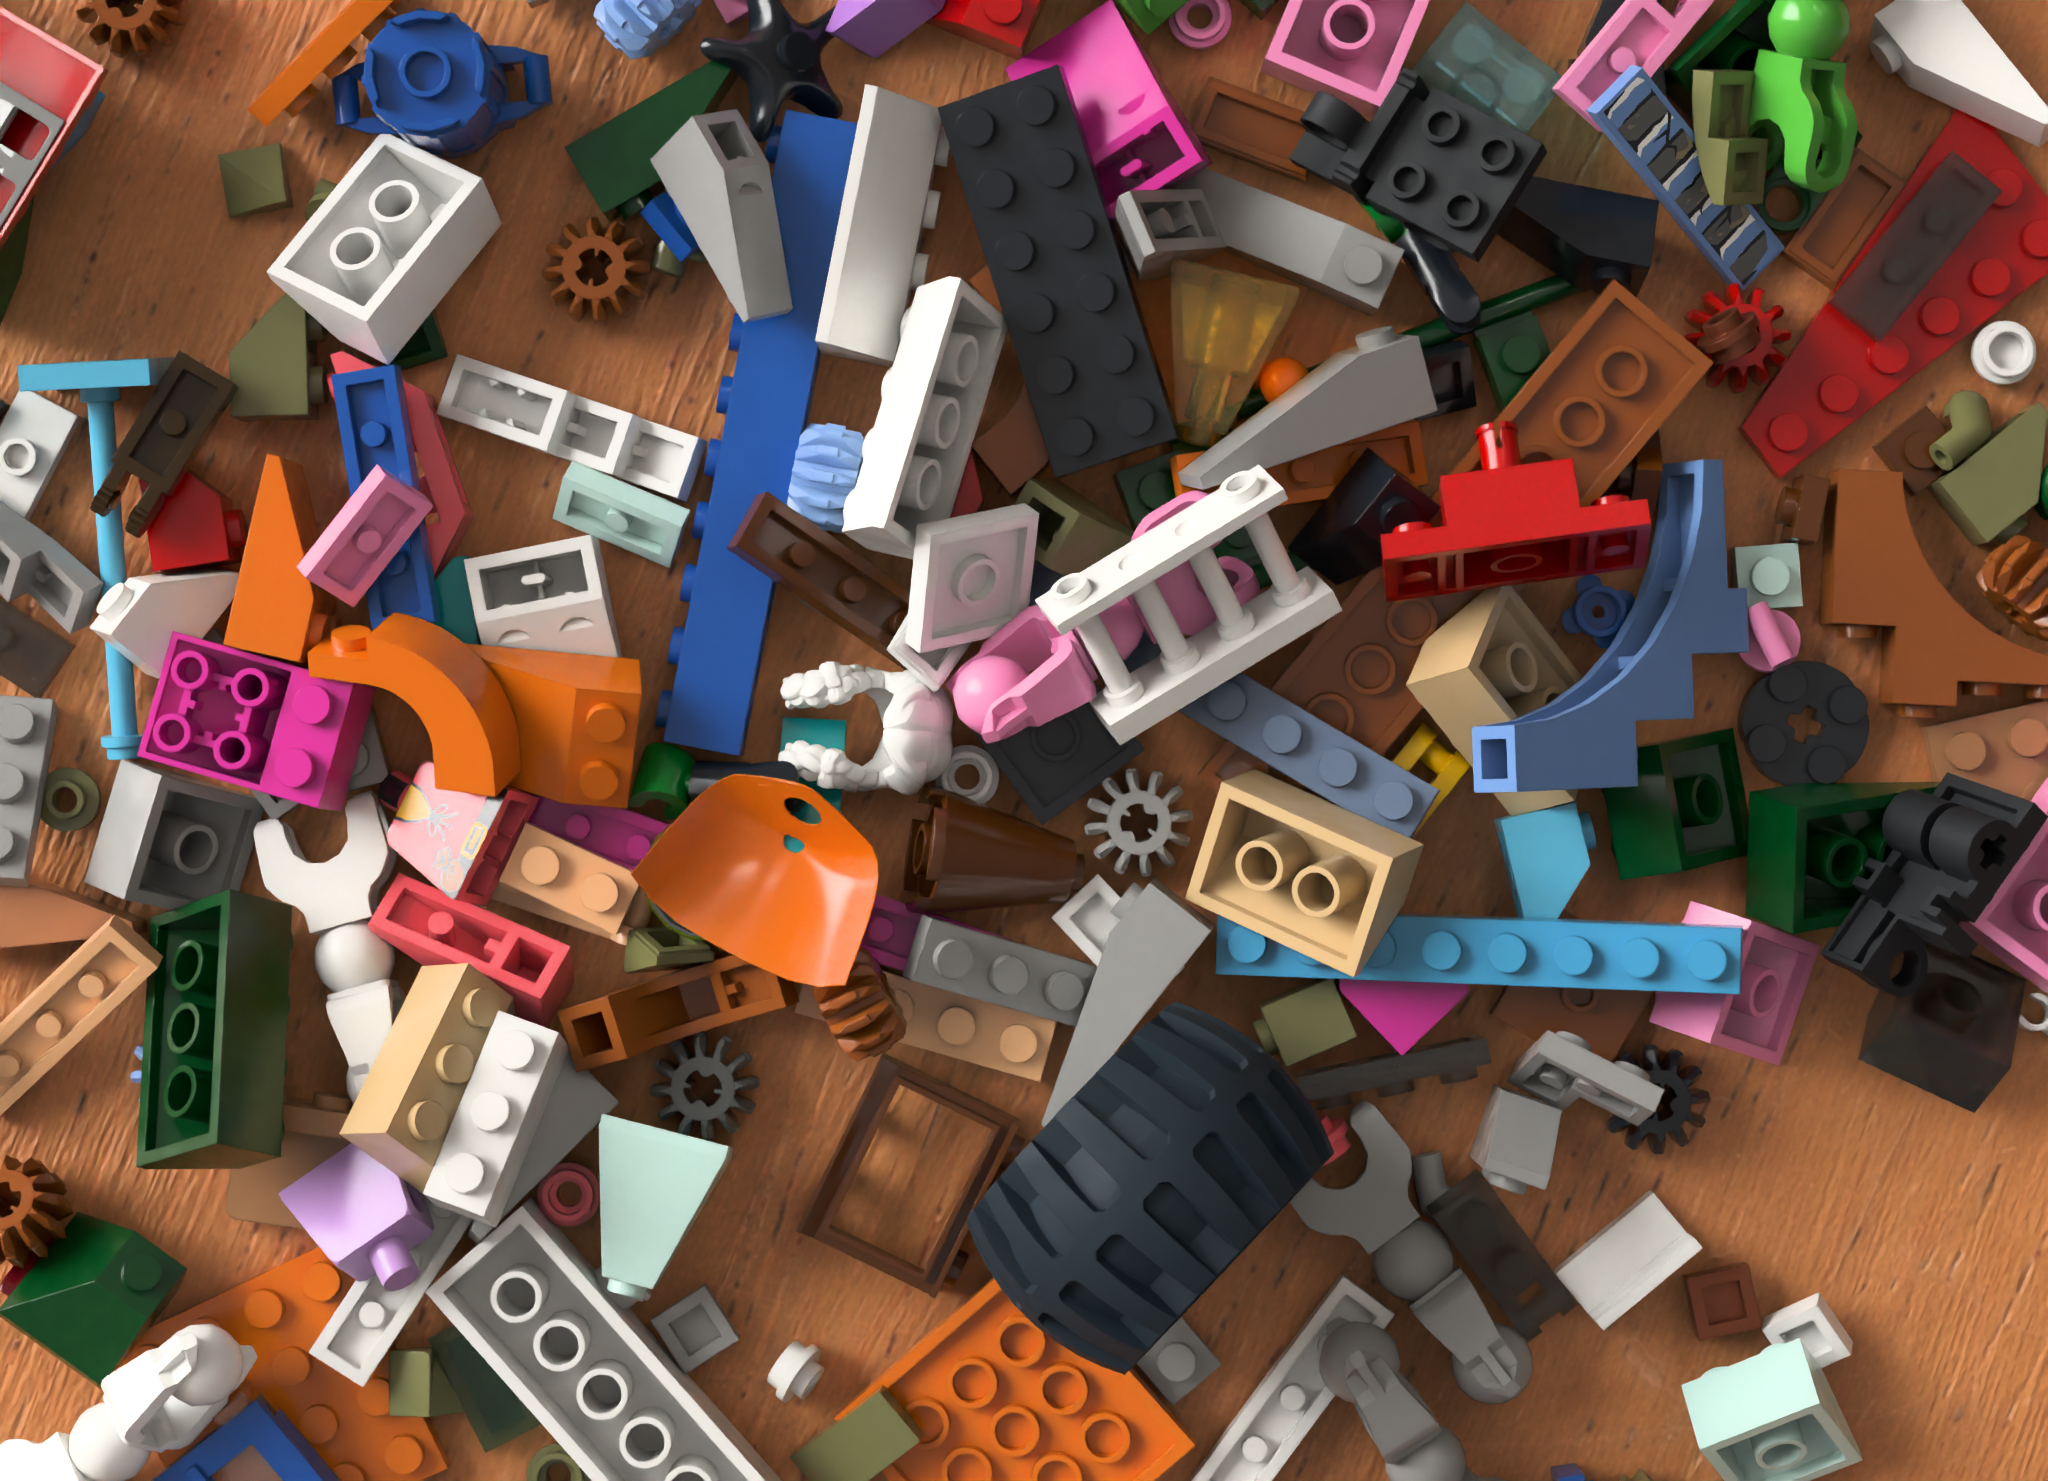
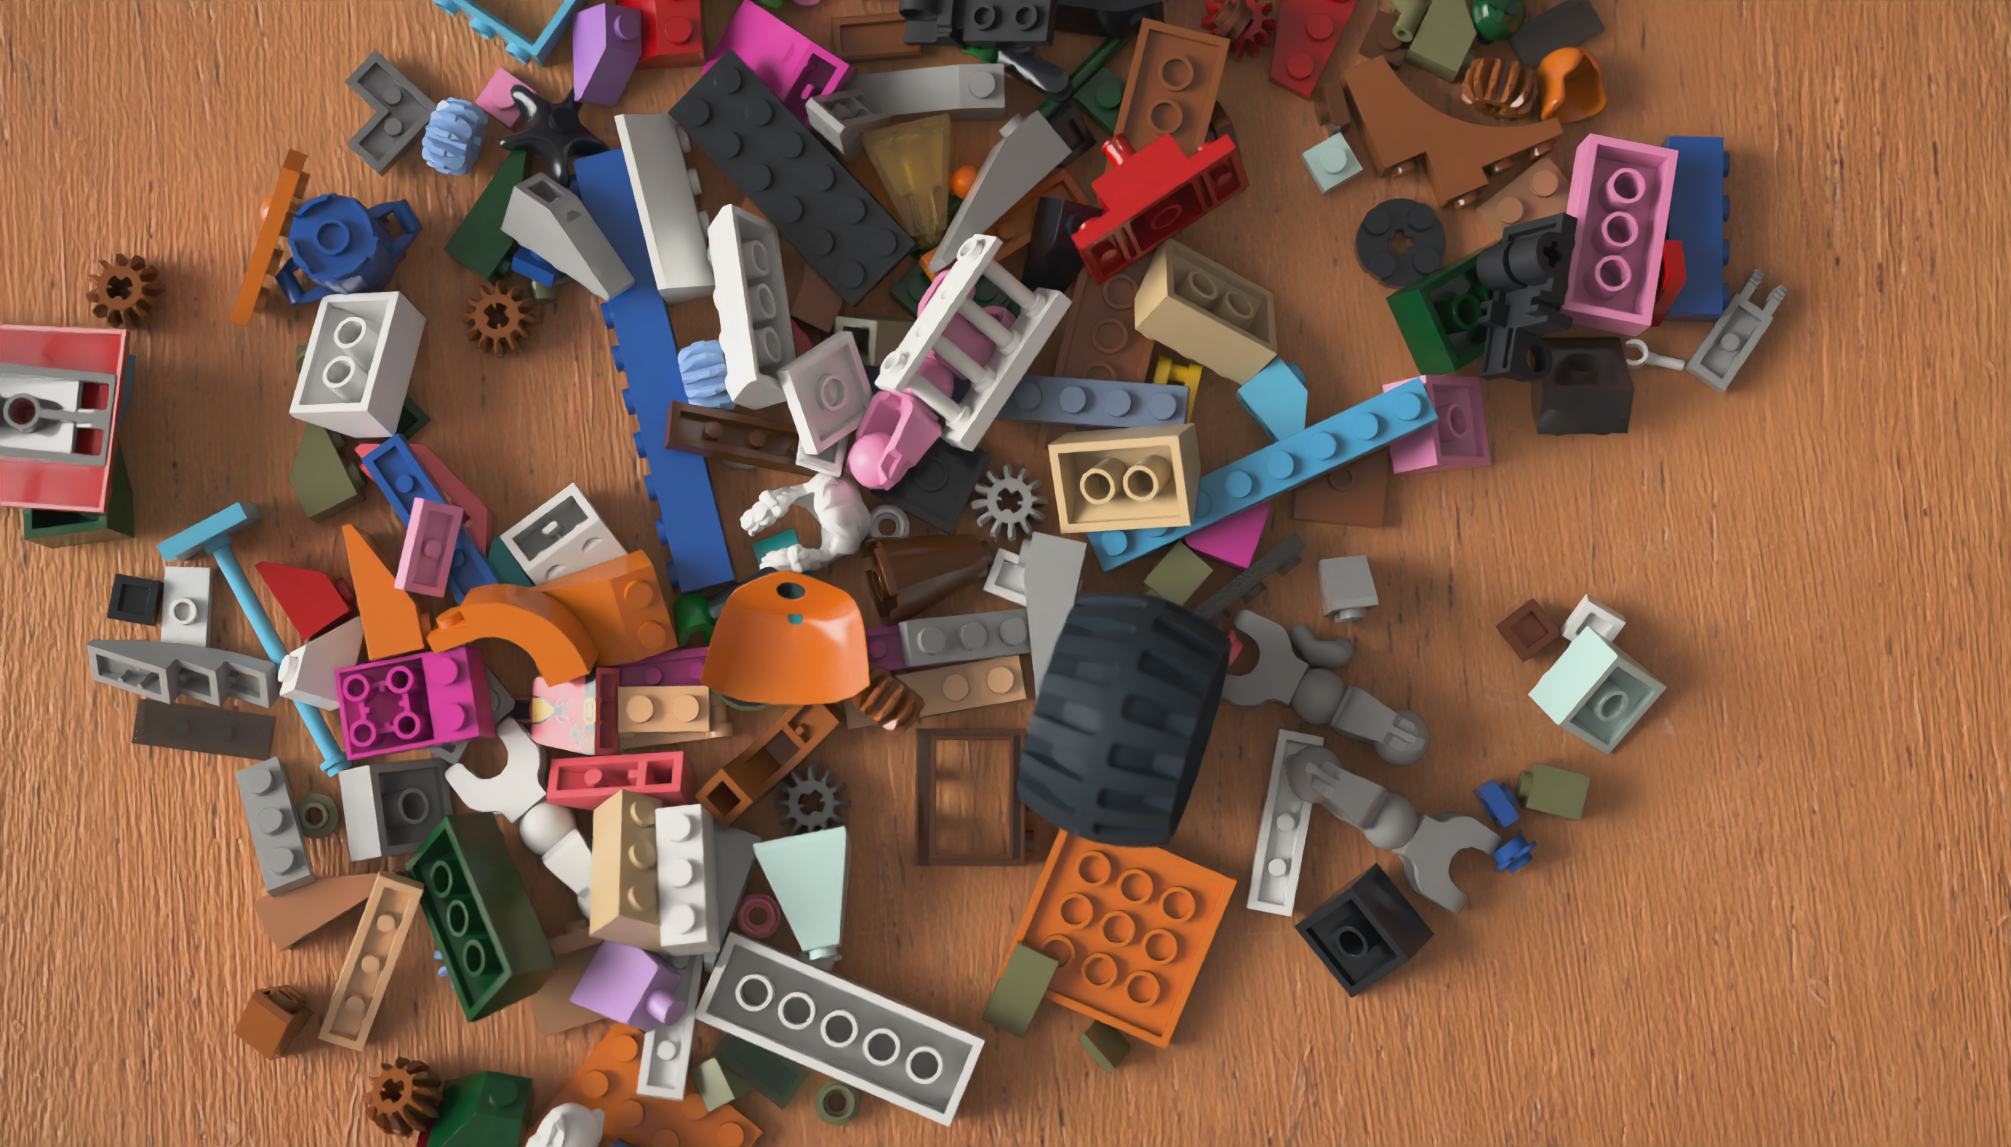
camera: 30 degrees left, 5 degrees down
dark brown hinge [90,350,238,538] -> none
olive slope [218,143,294,218] -> none
white slope [436,354,708,502] -> none
light aqua plate [552,460,691,568] -> none
olive slope [623,926,714,974] -> none
light grey plate [651,1283,741,1374] -> none
white plate [767,1340,824,1403] -> none
light grey plate [1137,1316,1221,1406] -> none
clear smoke plate [1426,1169,1578,1343] -> none
medium blue arch [1472,459,1749,793] -> none
light grey plate [1507,1030,1665,1126] -> none
white panel [1553,1190,1702,1331] -> none
blue plate [1561,575,1635,649] -> none
dark green slope [1601,728,1749,880] -> none
black gear [1605,1044,1710,1154] -> none
bright pink plate [1738,601,1801,673] -> none

